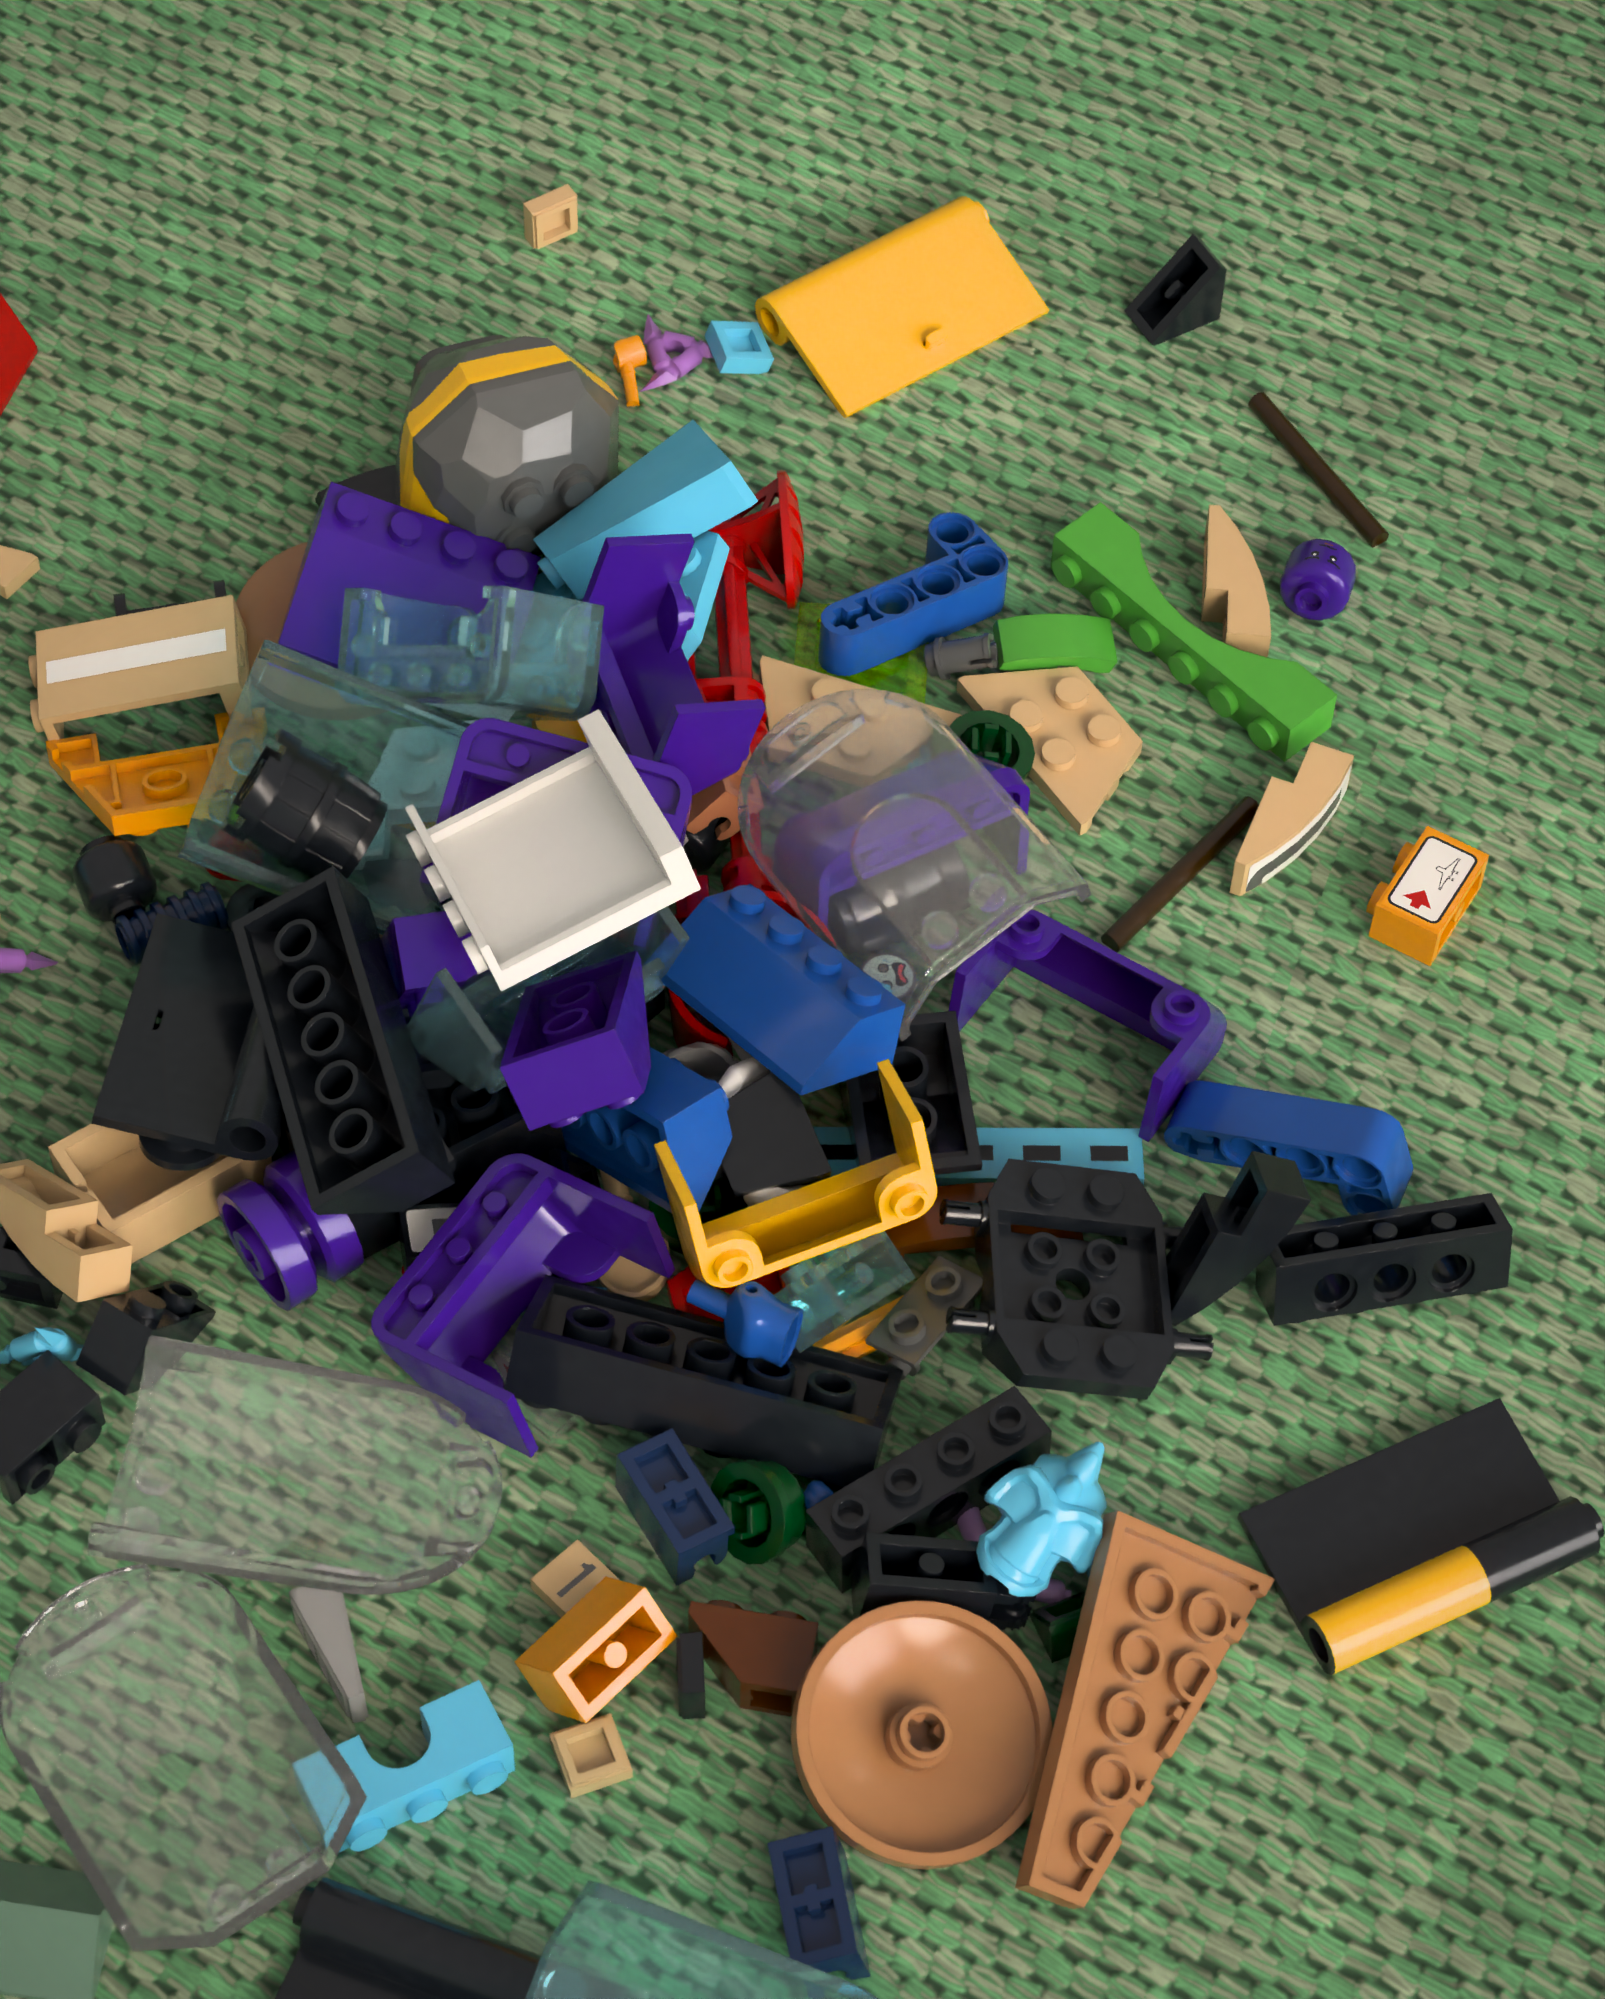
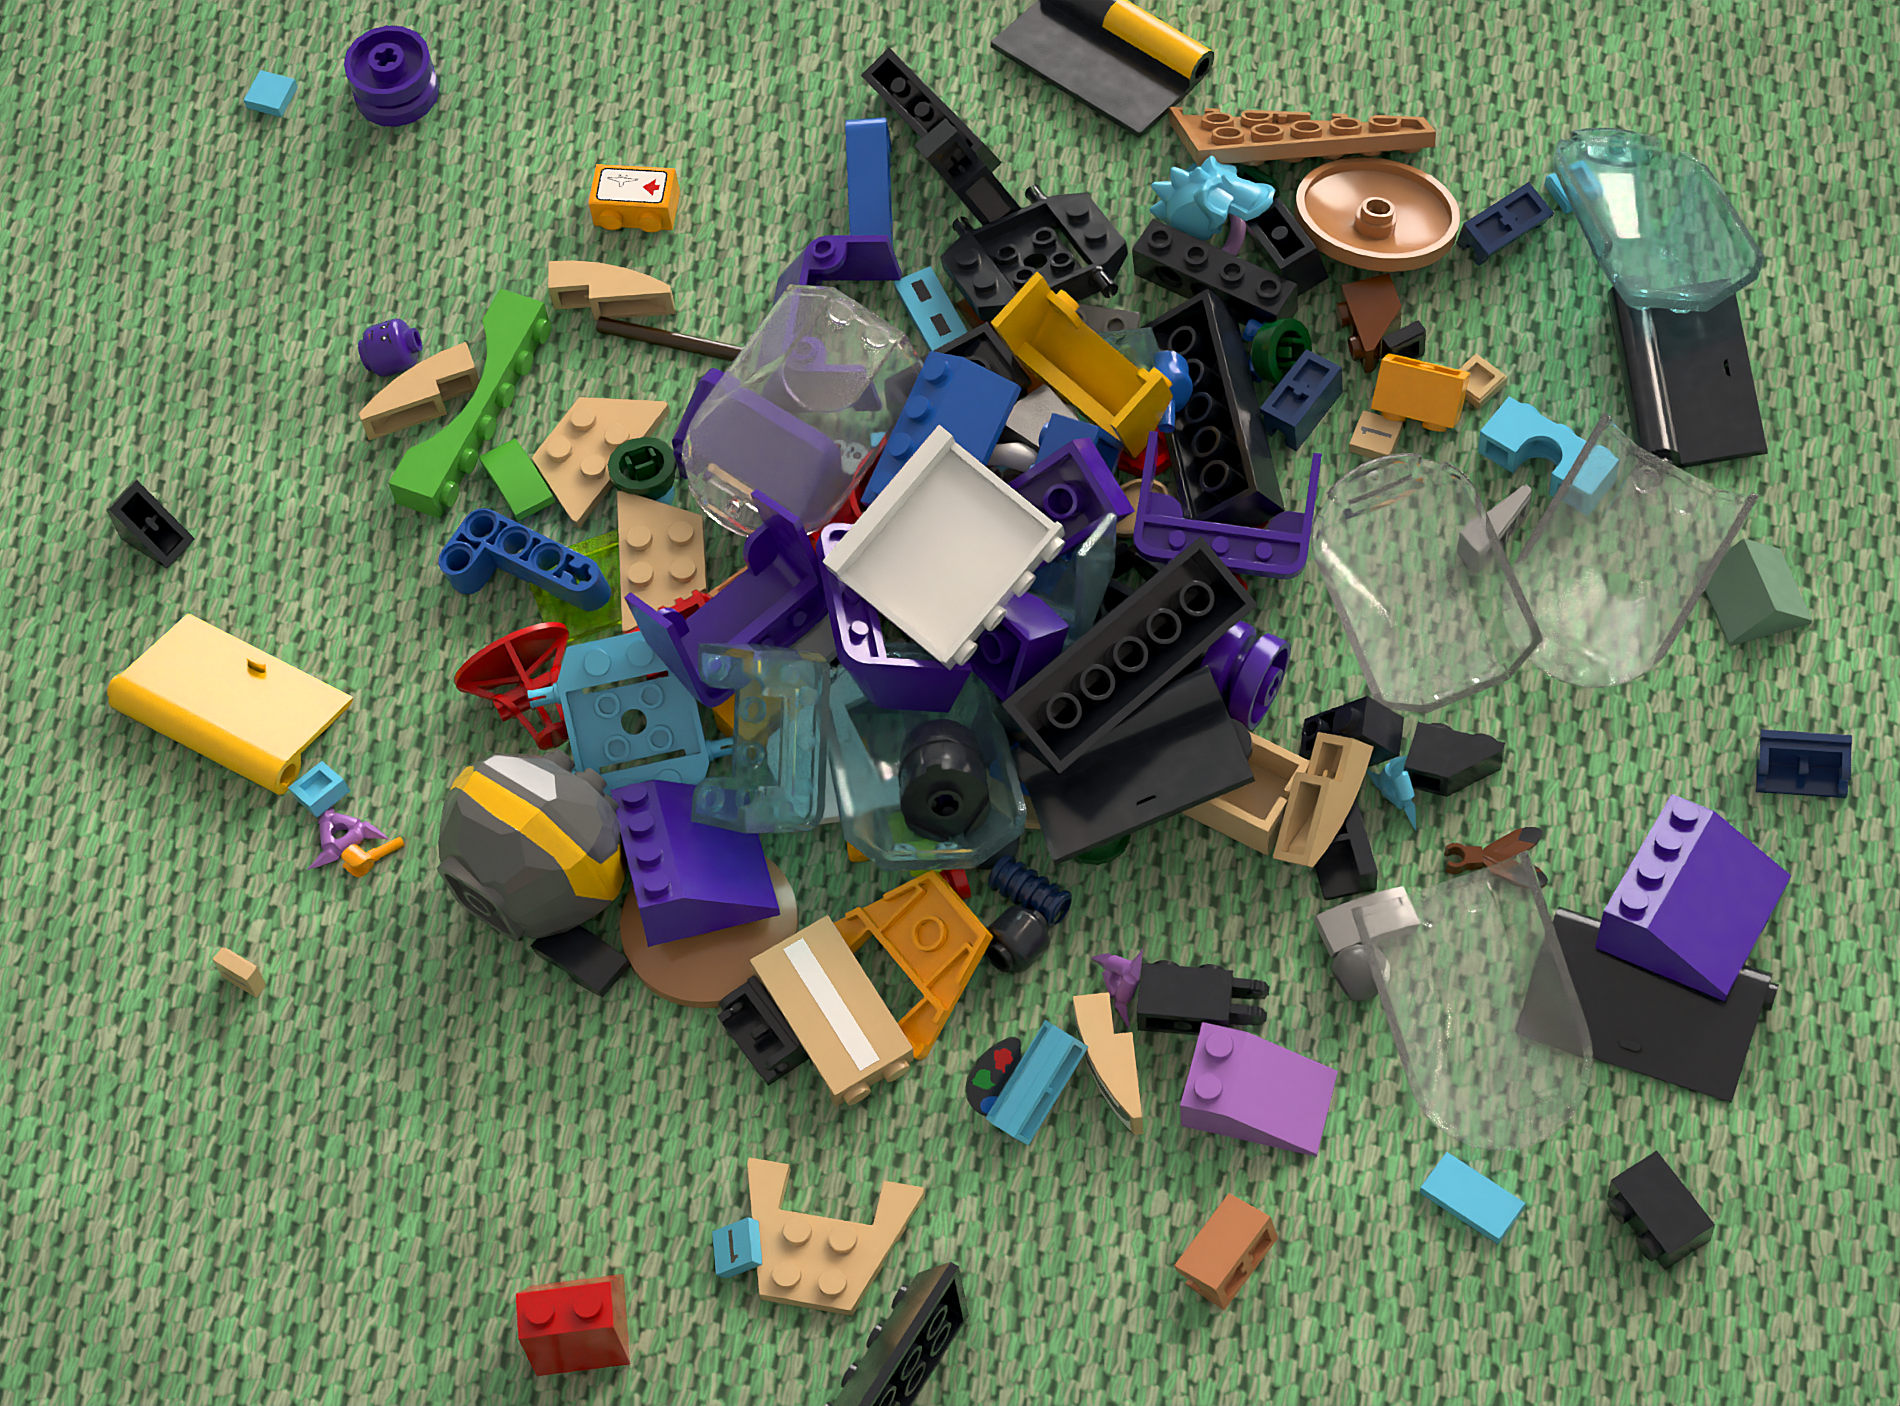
camera: 105 degrees left, 5 degrees up
medium azure slope [533,420,758,600] -> none
dark grey pin [924,632,998,680] -> none
dark brown bar [1248,392,1389,548] -> none

